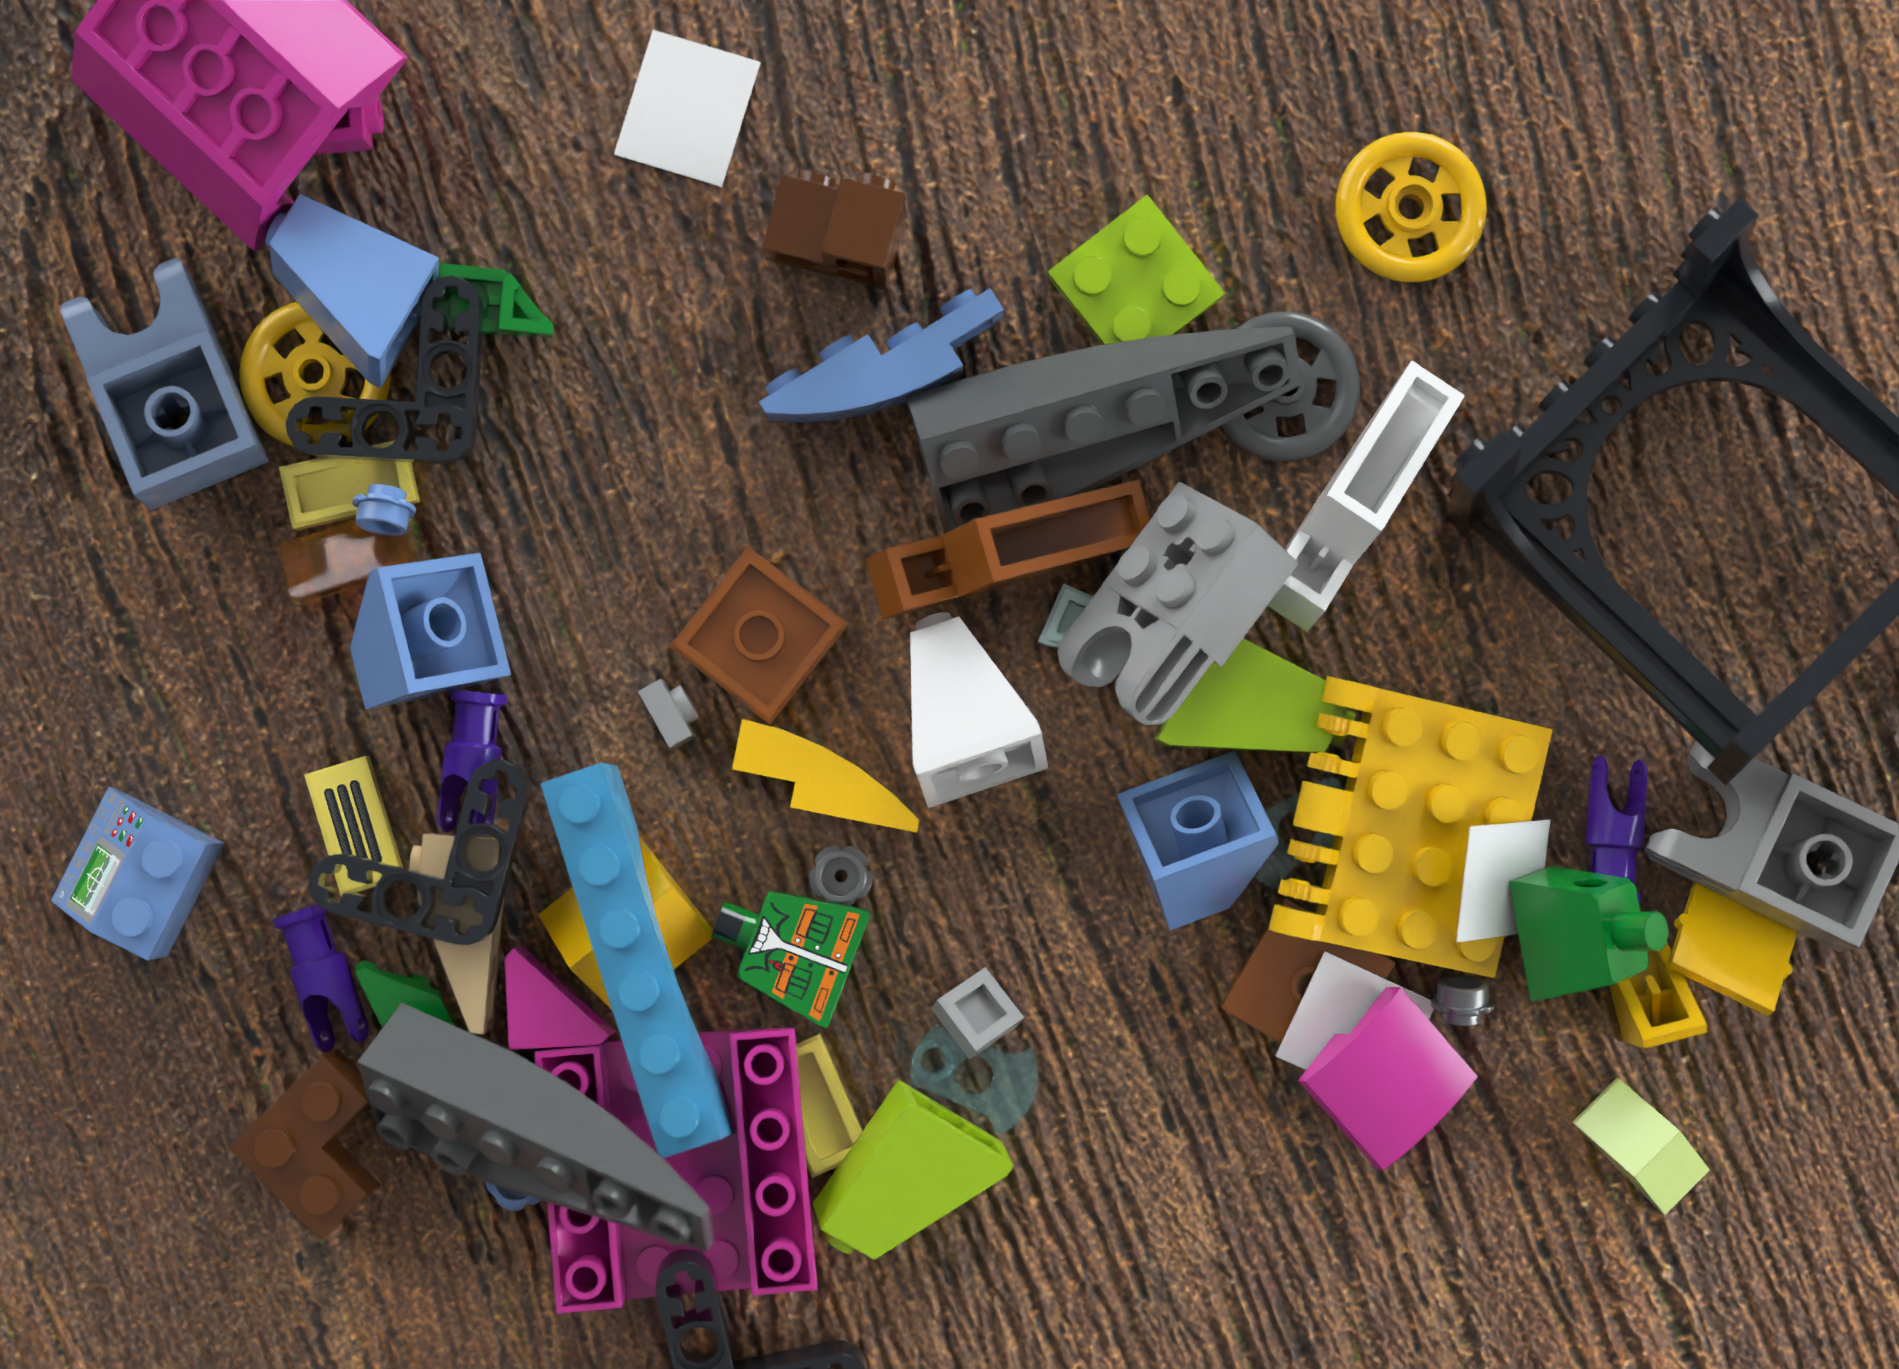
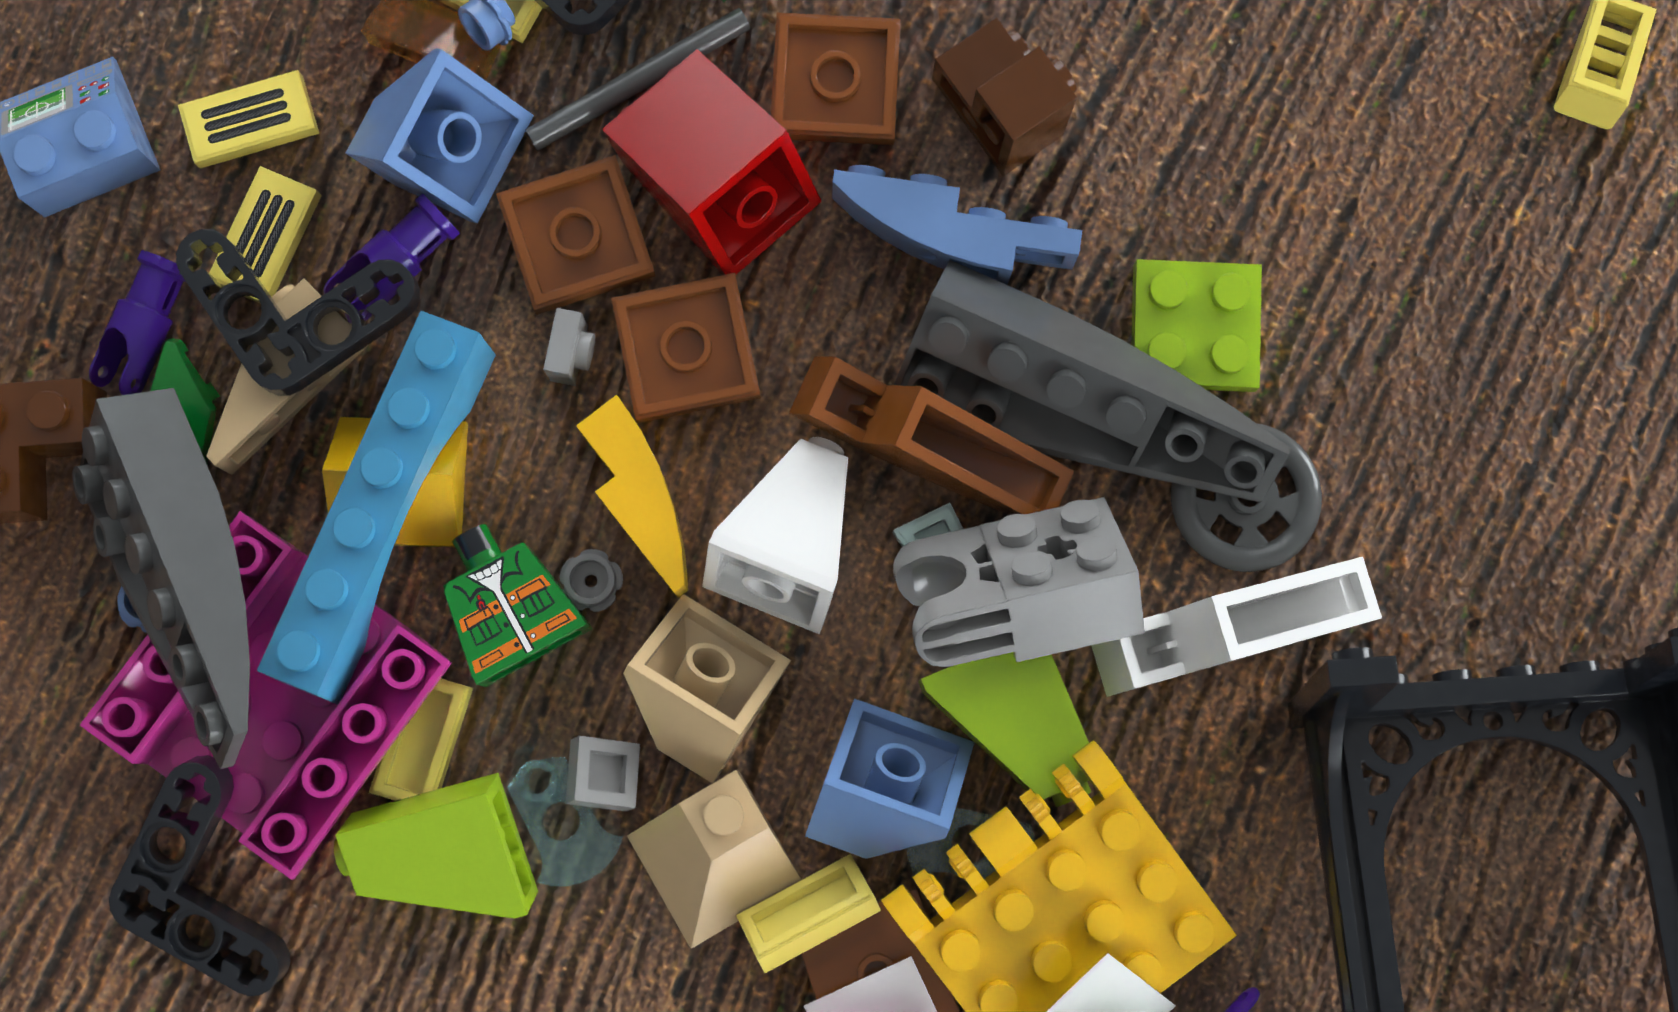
camera: 40 degrees right, 5 degrees down
dark pink slope [505,946,616,1050] -> none
yellow plate [1335,132,1487,282] -> none
none -> light yellow tile [178,70,319,169]
none -> dark orange plate [496,155,656,315]
none -> dark grey bar [525,7,751,151]
none -> red slope [602,49,822,275]
none -> tan slope [623,594,791,783]
none -> tan slope [627,770,802,949]
none -> light yellow tile [736,854,881,973]
none -> dark orange plate [771,12,900,145]

